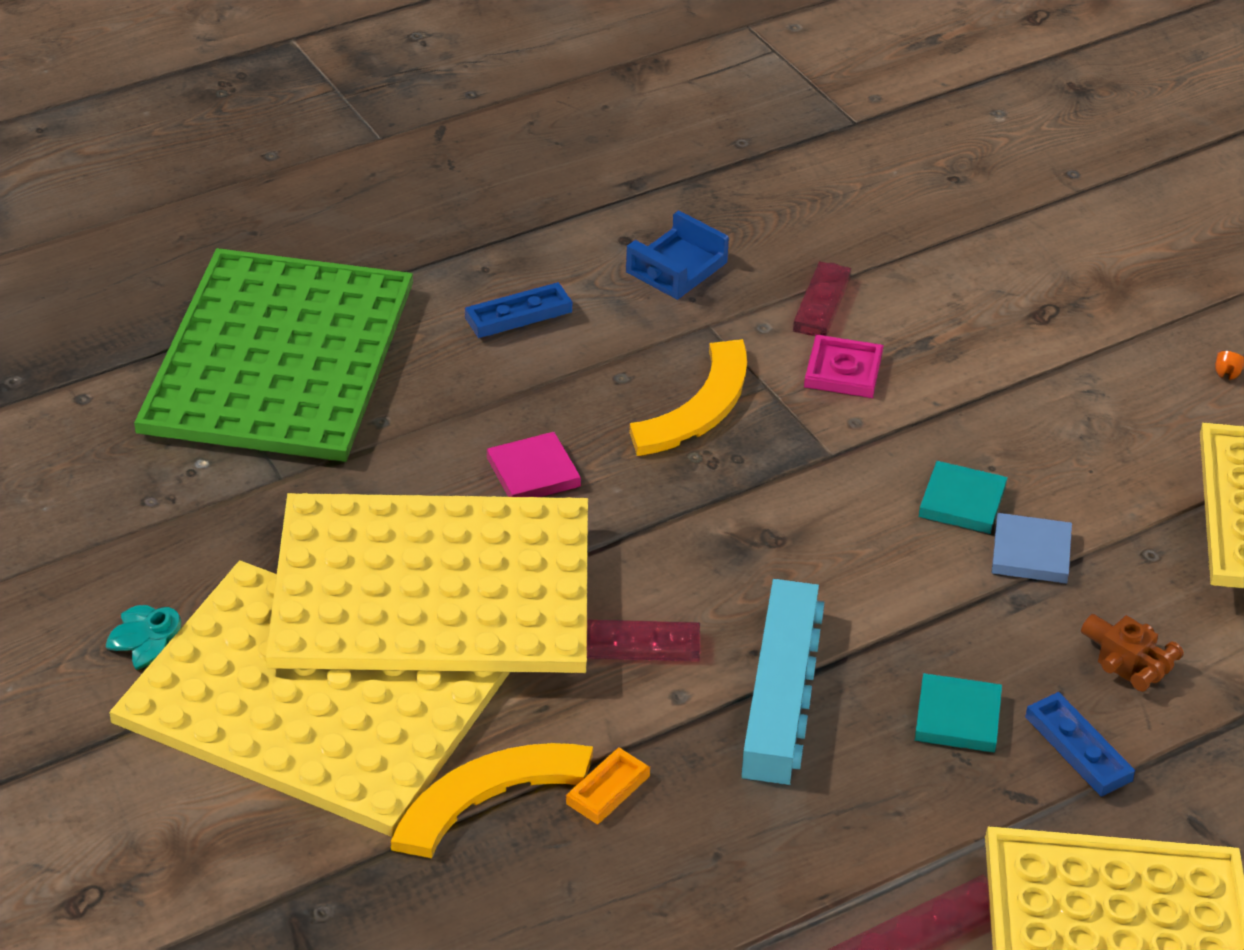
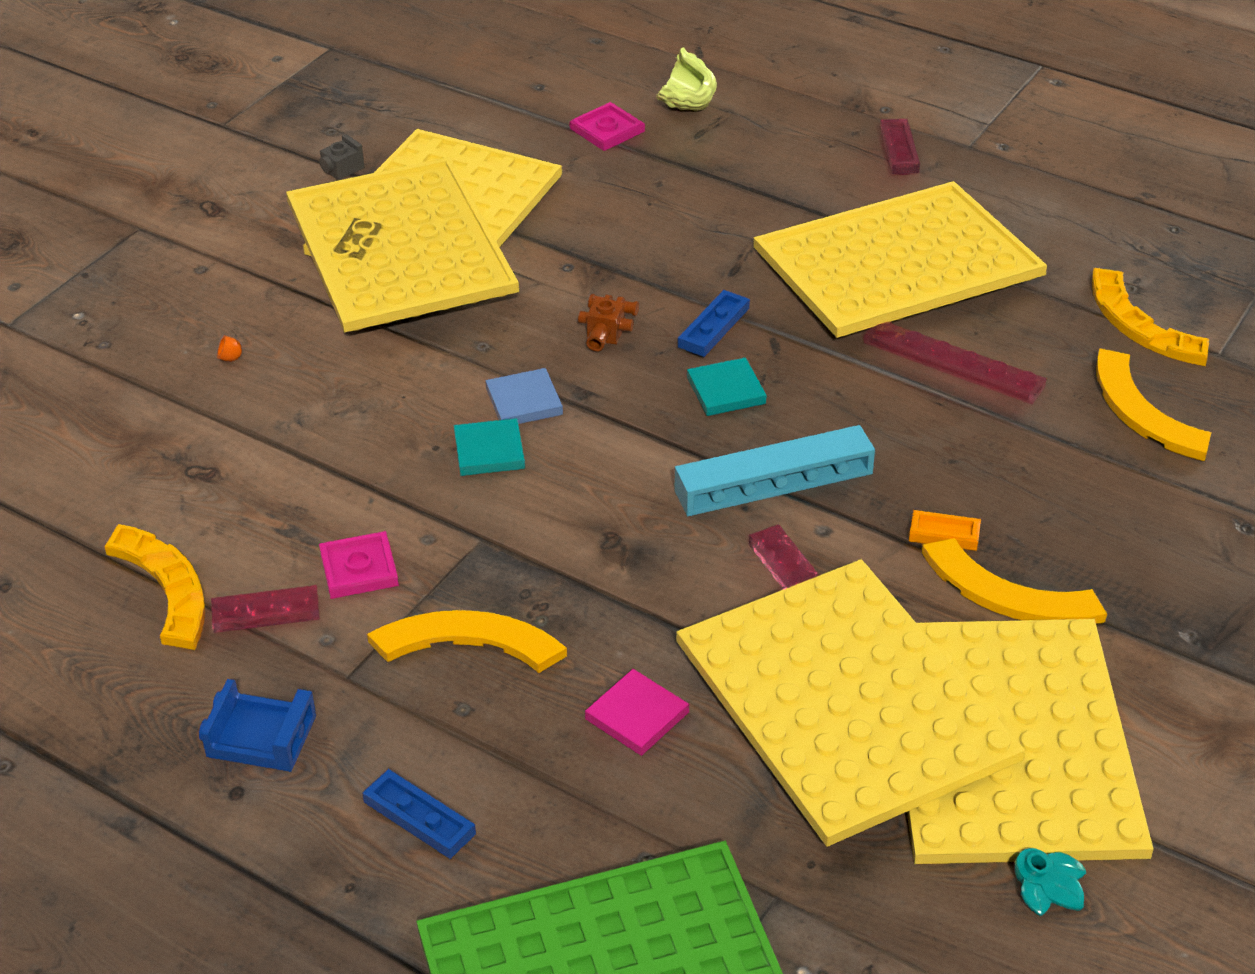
camera: 115 degrees left, 0 degrees up
none -> yellow tile [105,524,205,650]

